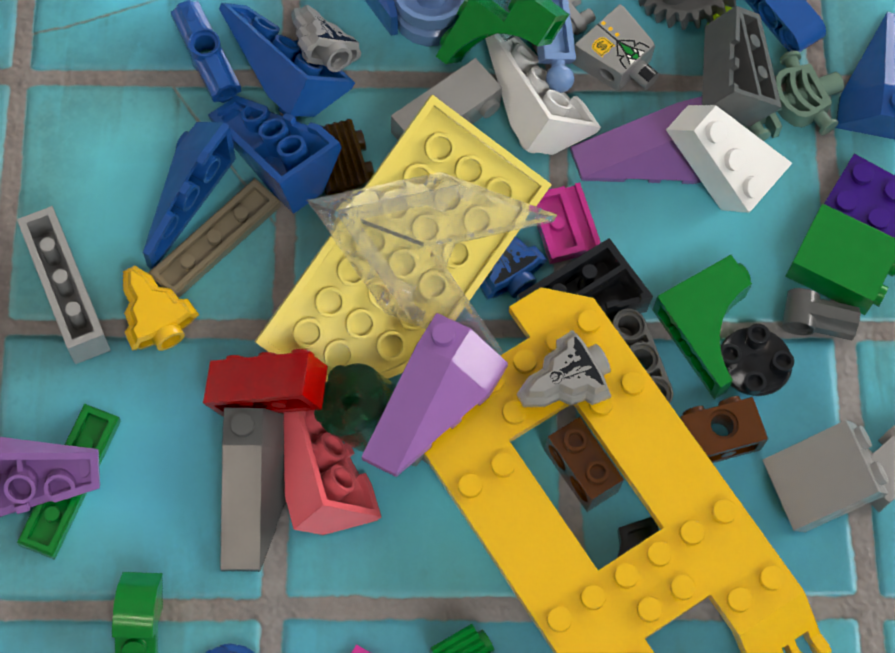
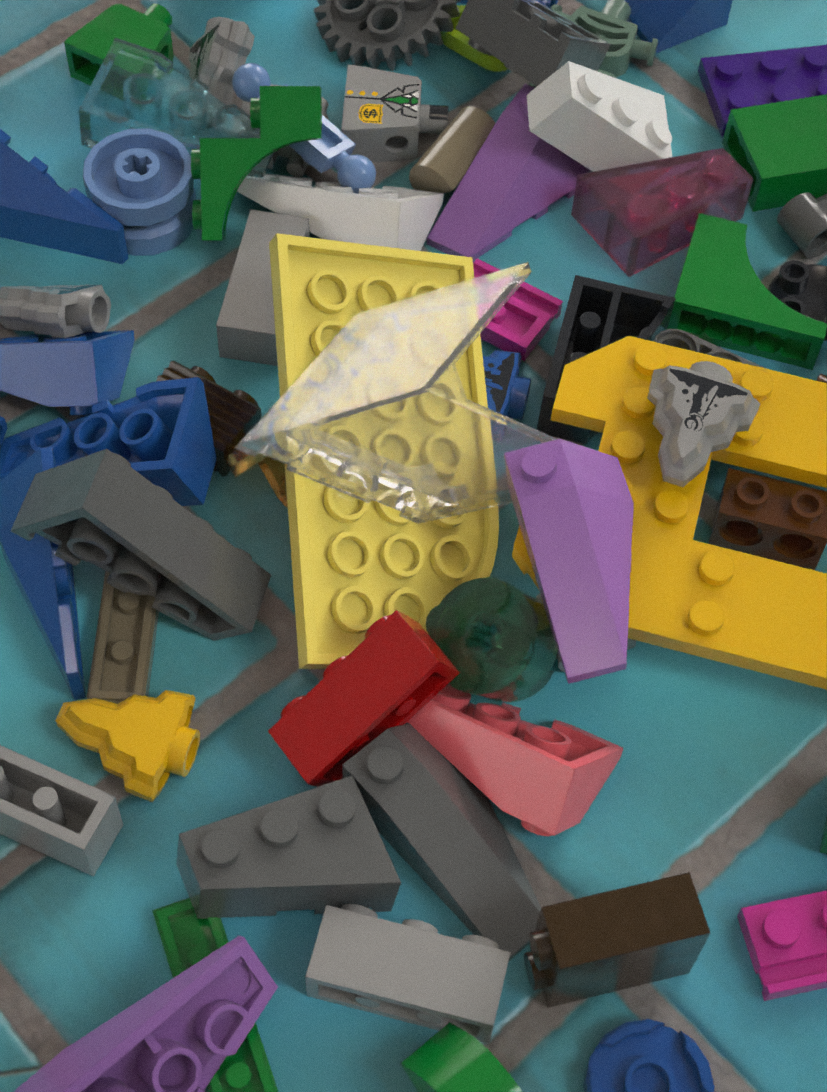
camera: 40 degrees left, 10 degrees down
none -> dark grey wedge [11,449,271,641]
none -> dark grey wedge [176,776,401,919]
none -> light grey brick [305,904,511,1044]
none -> dark tan brick [409,106,496,193]
none -> dark brown brick [524,872,711,1008]
none -> clear pink wedge [571,148,754,277]

